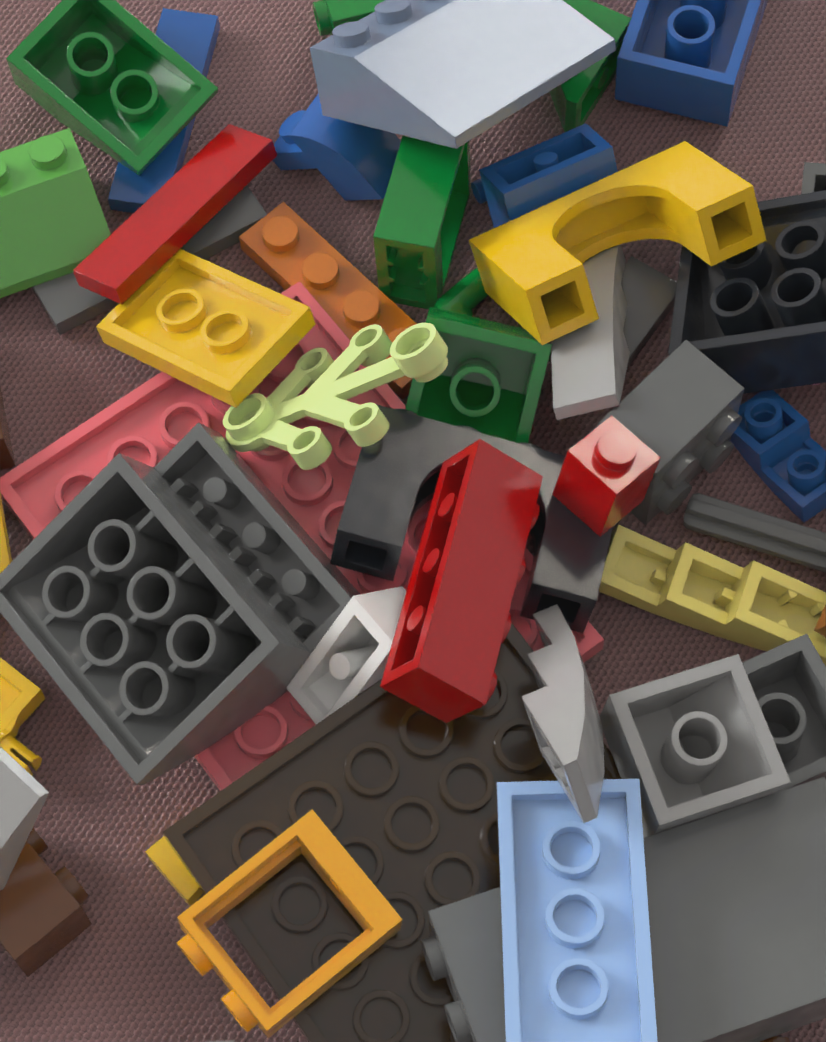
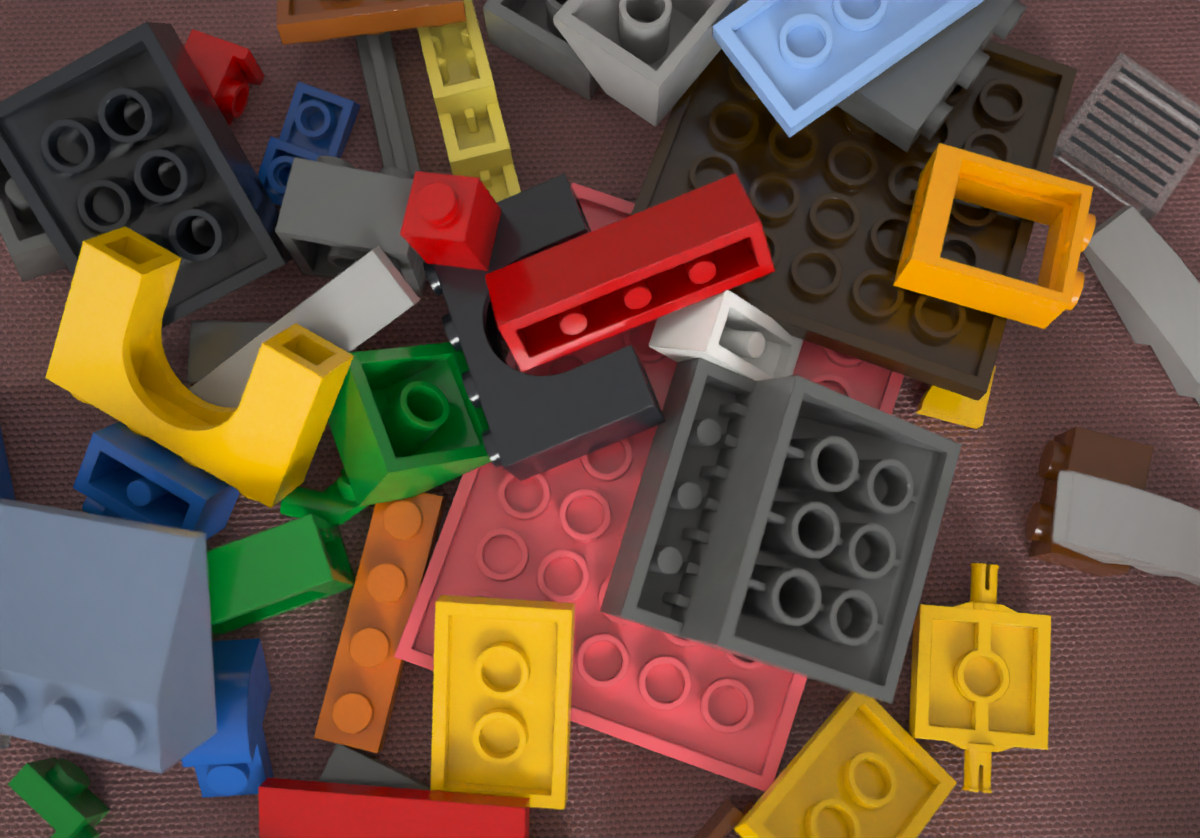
camera: 130 degrees left, 15 degrees up
yellowish green plant [223,323,448,470] -> none
light grey slope [522,604,605,823] -> none

